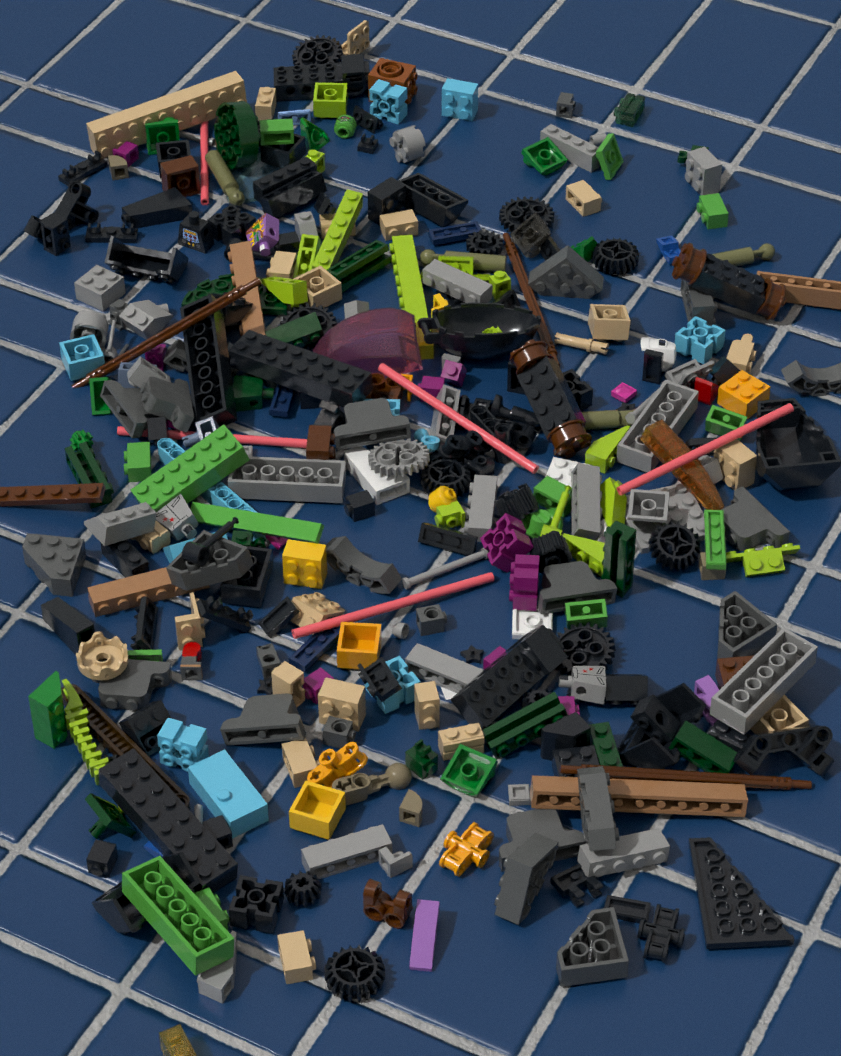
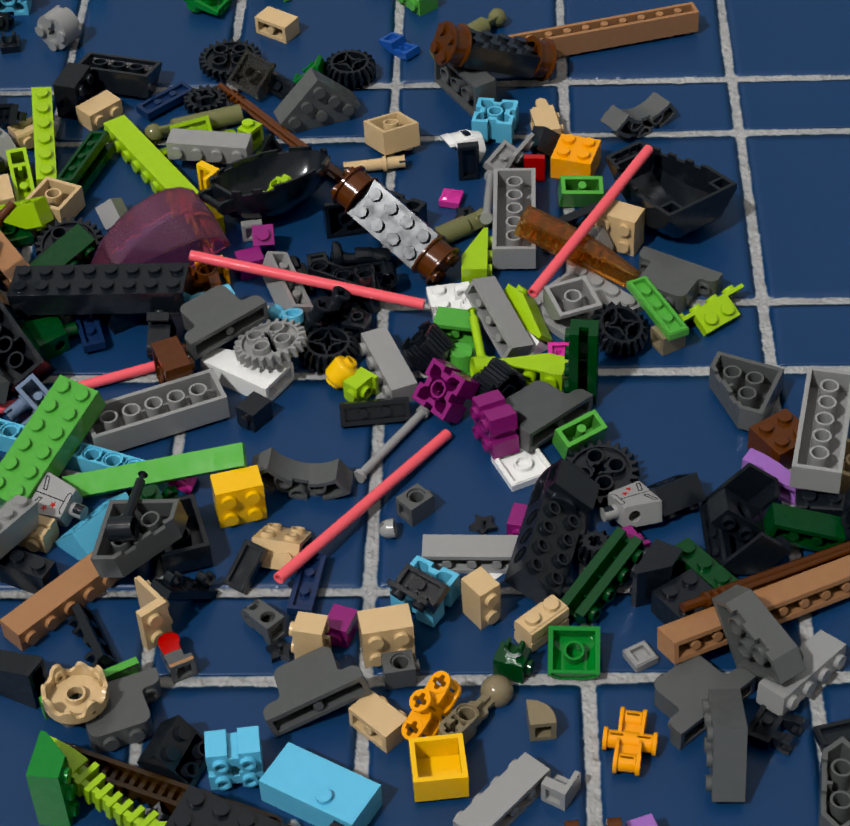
camera: 25 degrees left, 0 degrees up
light orange piece [337,622,382,669] -> none

